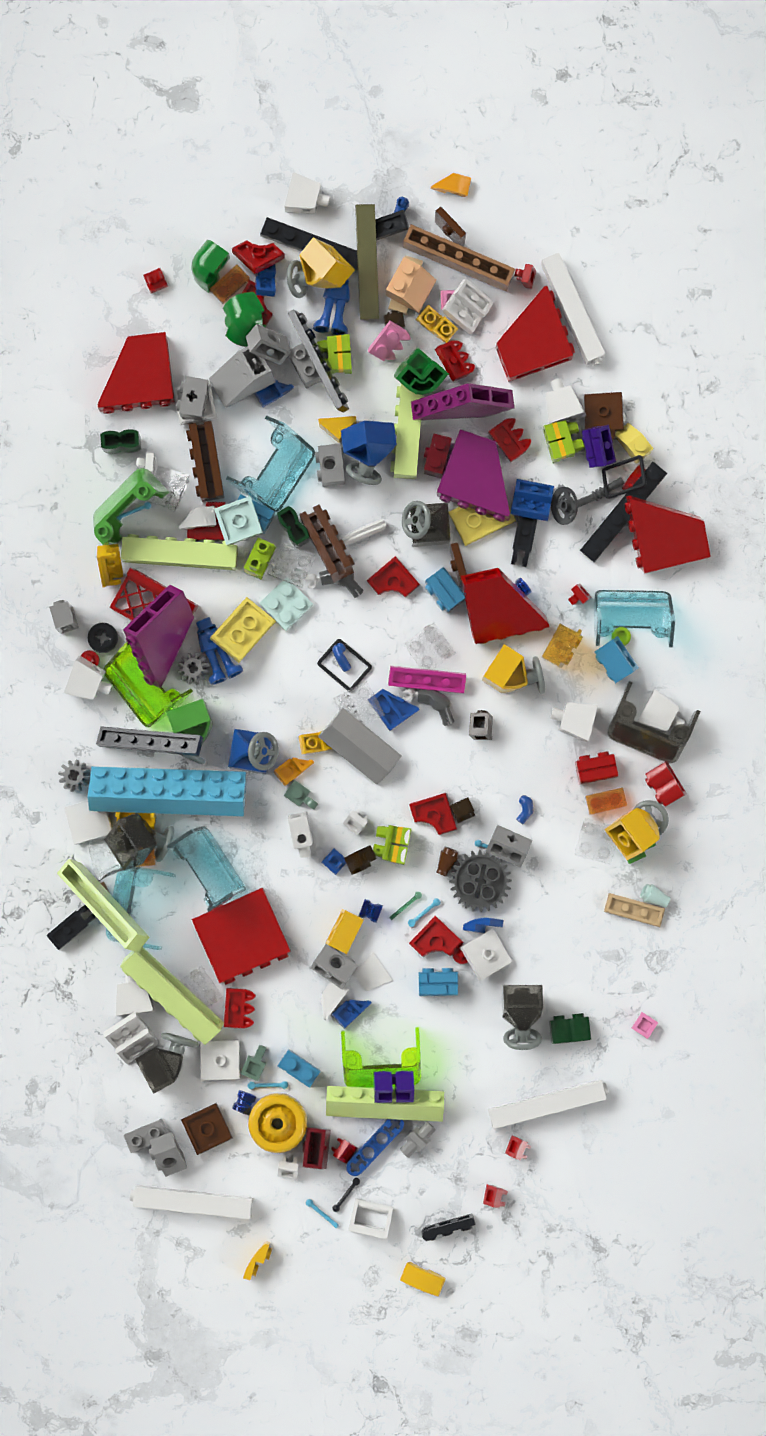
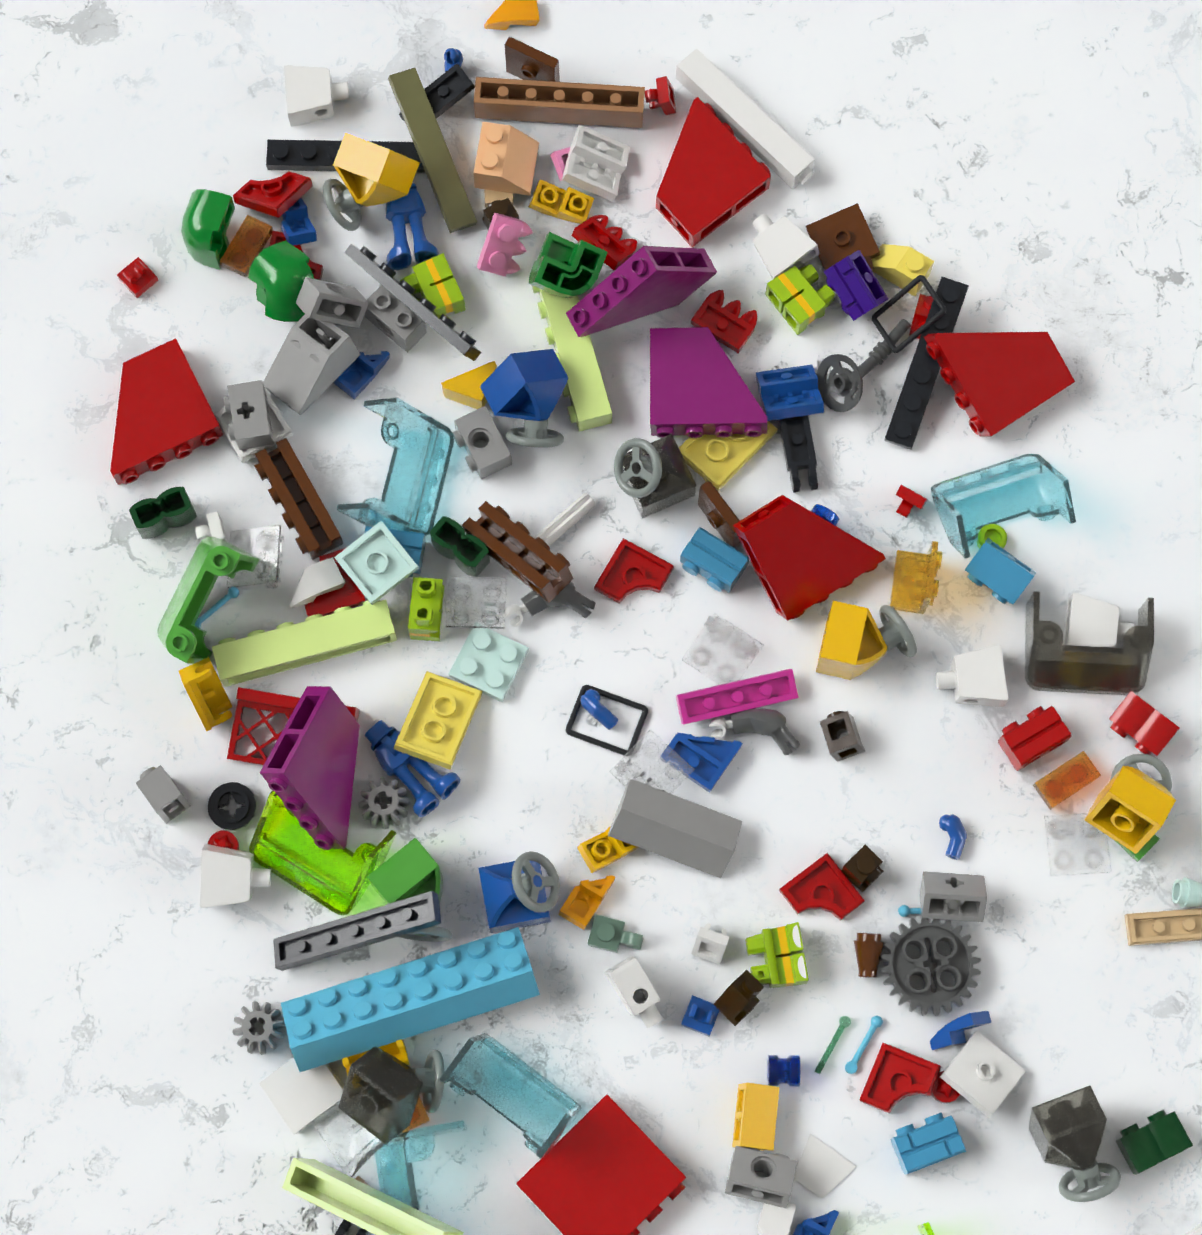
camera: 20 degrees left, 10 degrees down
dark red brick [423,433,452,479] -> none

